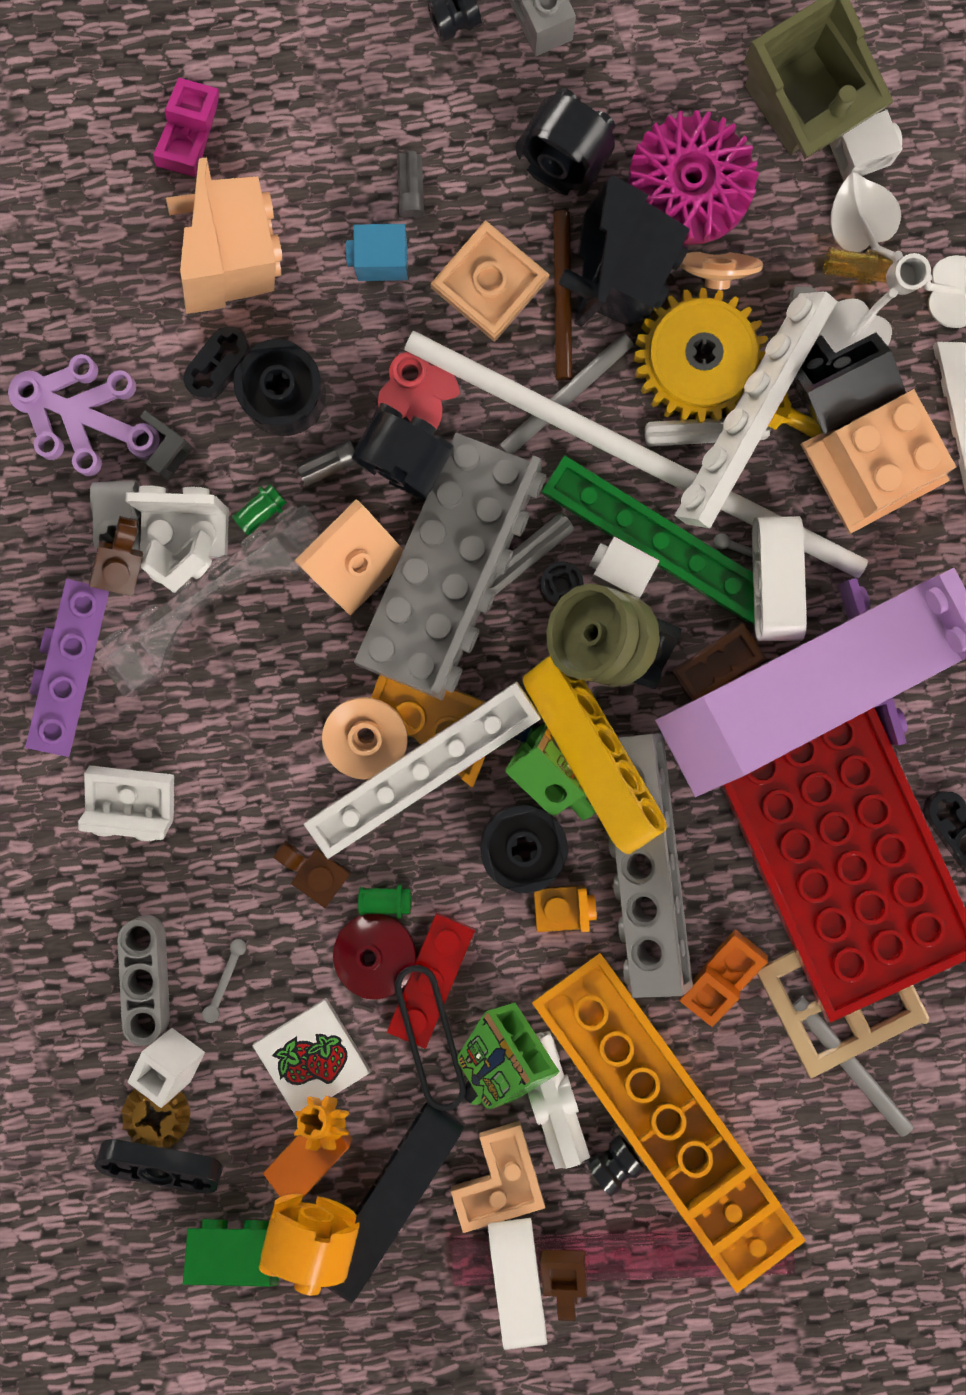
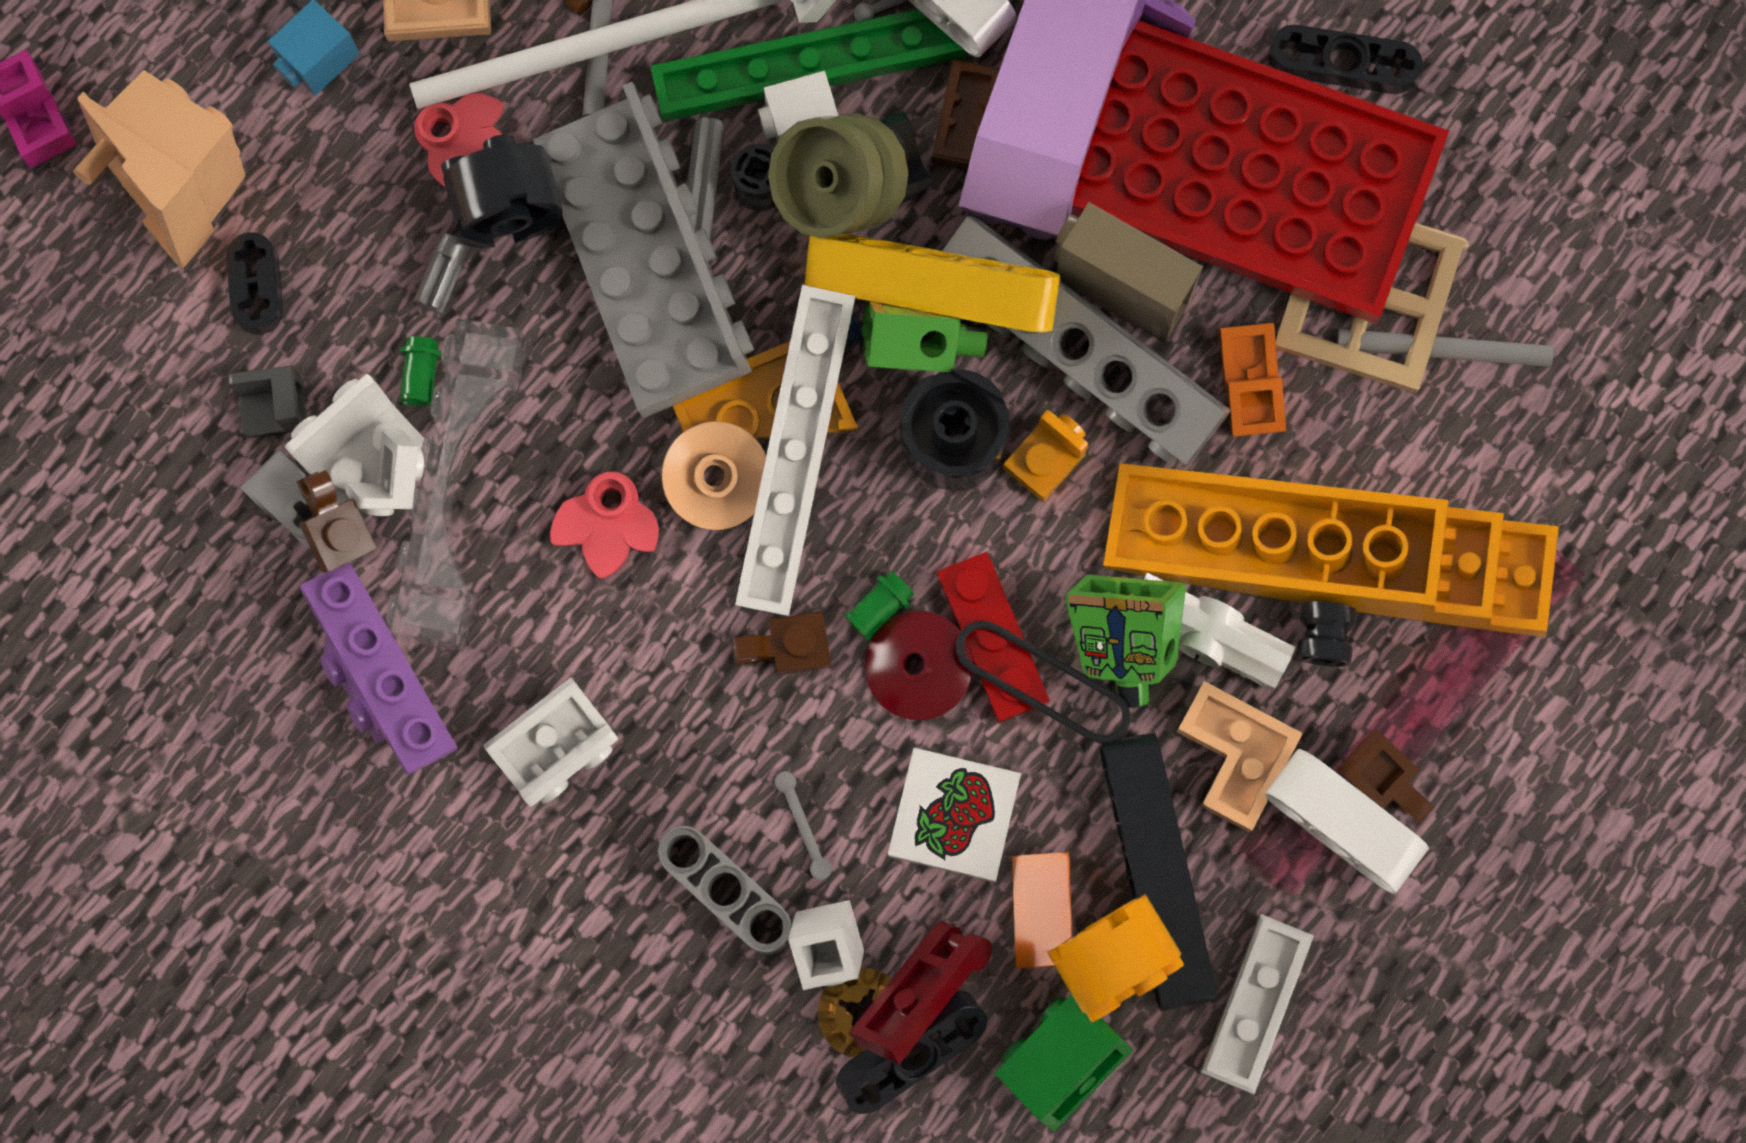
camera: 35 degrees left, 10 degrees down
lavender plant [8,354,164,476] -> none
black brick [233,339,326,436] -> none
light nougat plate [294,499,403,616] -> none
light orange gear [294,1096,349,1151] -> none
none -> coral plate [550,472,659,579]
none -> dark red plate [850,921,992,1065]
none -> dark tan brick [1053,202,1203,342]
none -> white tile [1200,914,1314,1094]

